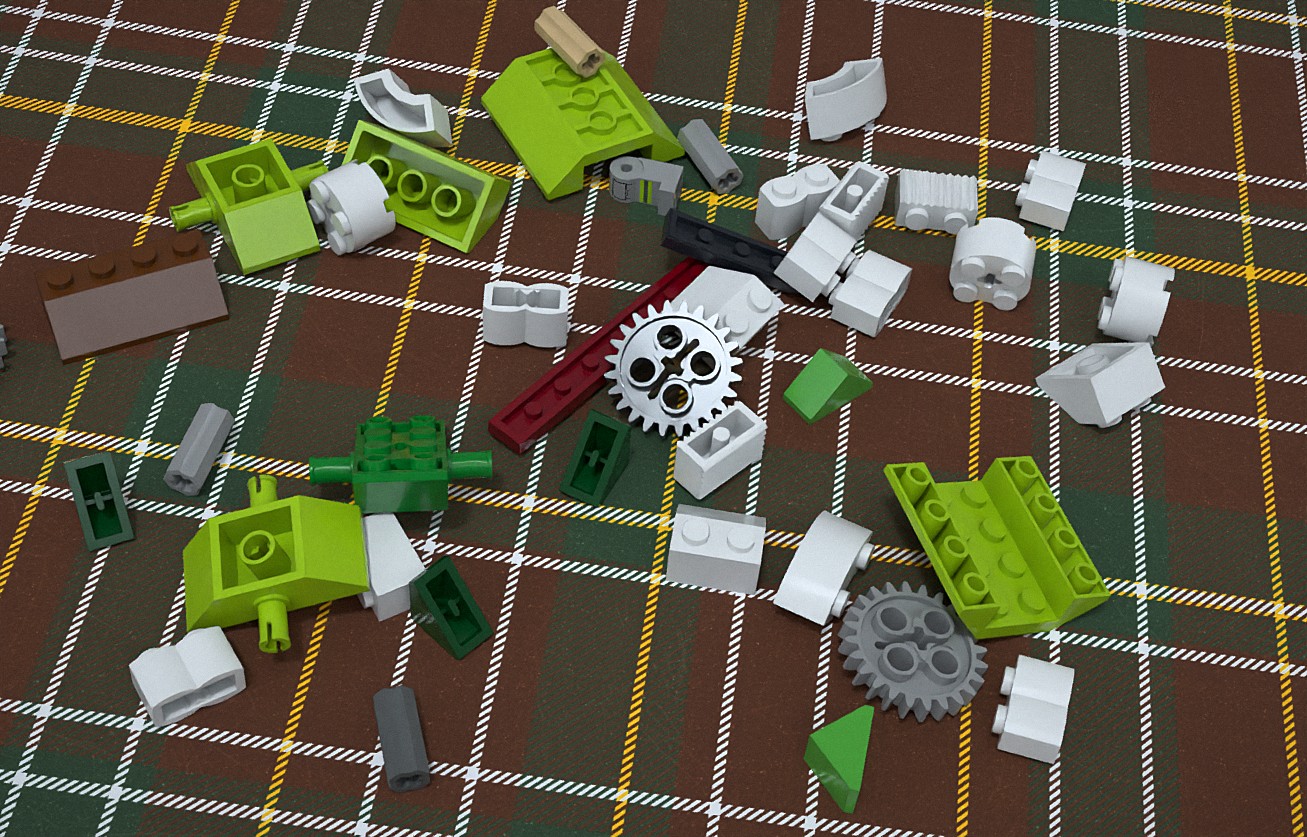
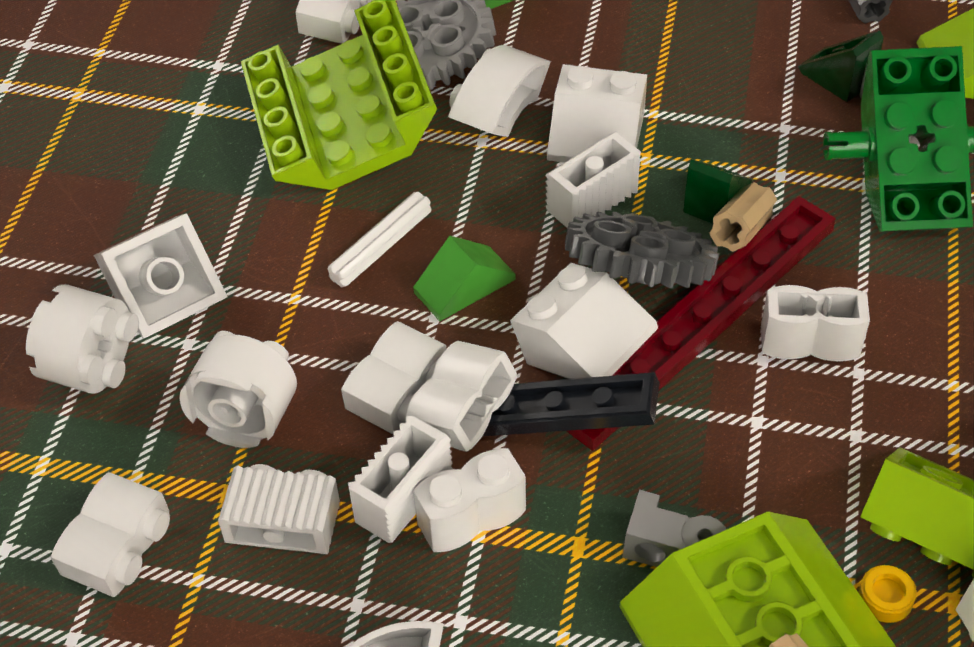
camera: 170 degrees left, 0 degrees up
light grey axle [677,119,744,194] -> none
none -> white axle [328,192,431,287]
none -> tan axle [709,182,777,252]
none -> yellow tile [858,565,917,623]

